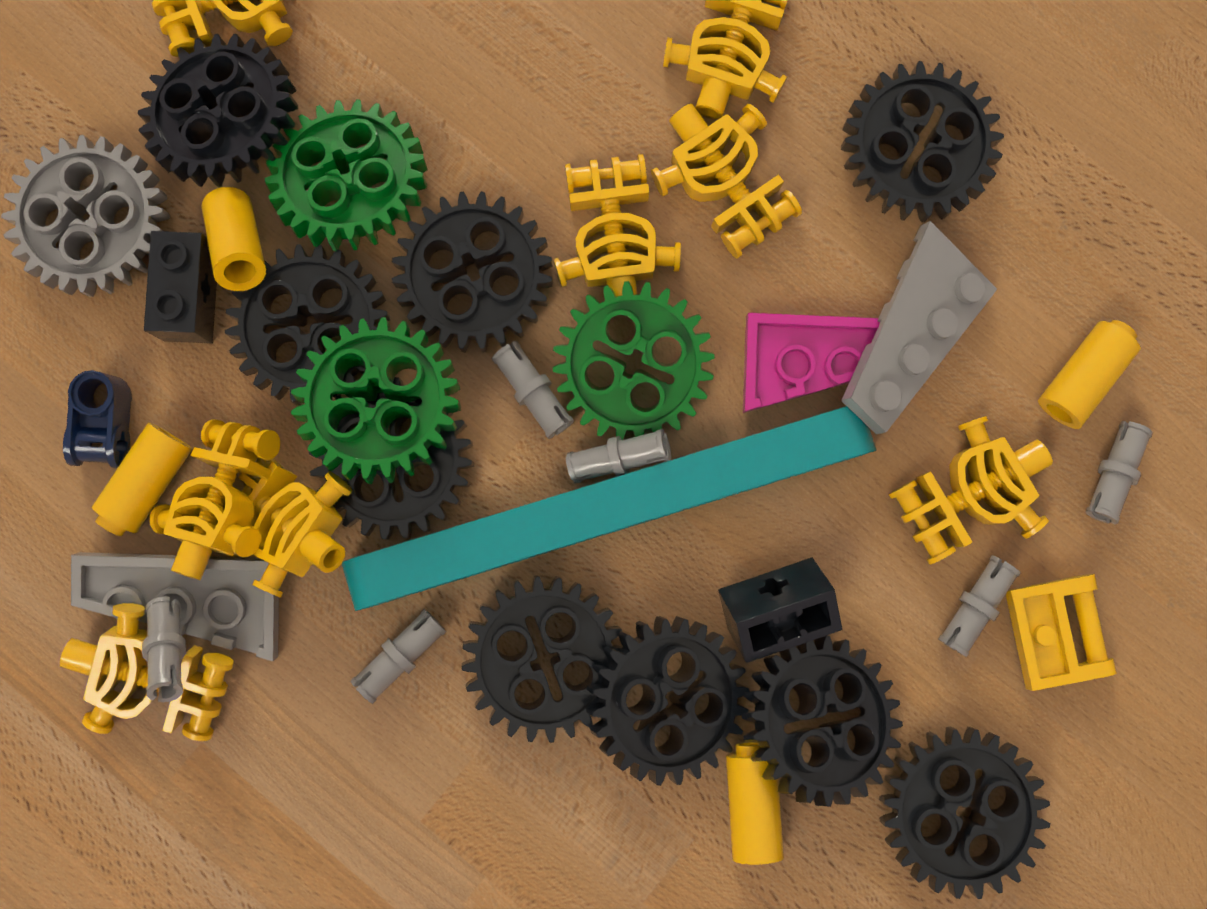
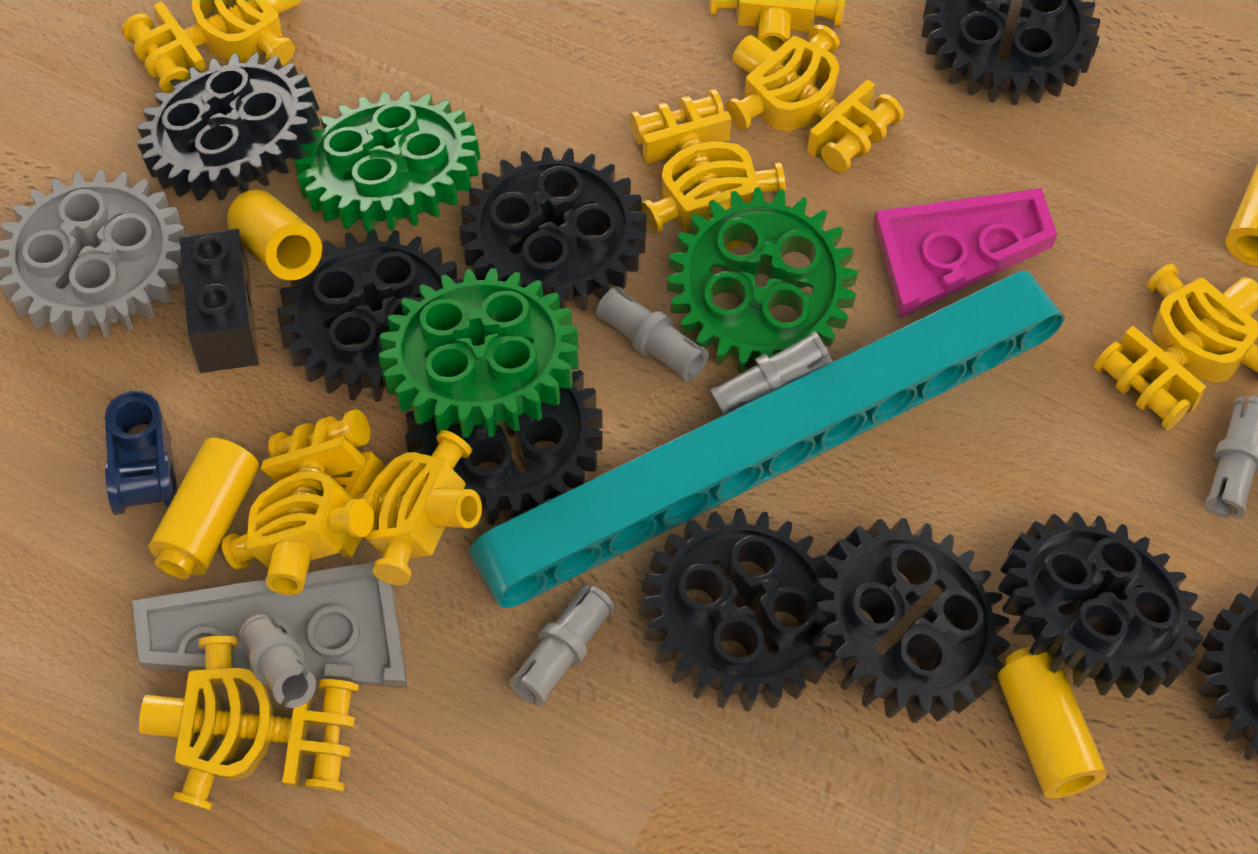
camera: 10 degrees left, 25 degrees down
black brick [718,557,843,663] -> none
light grey wing [841,221,997,435] -> none

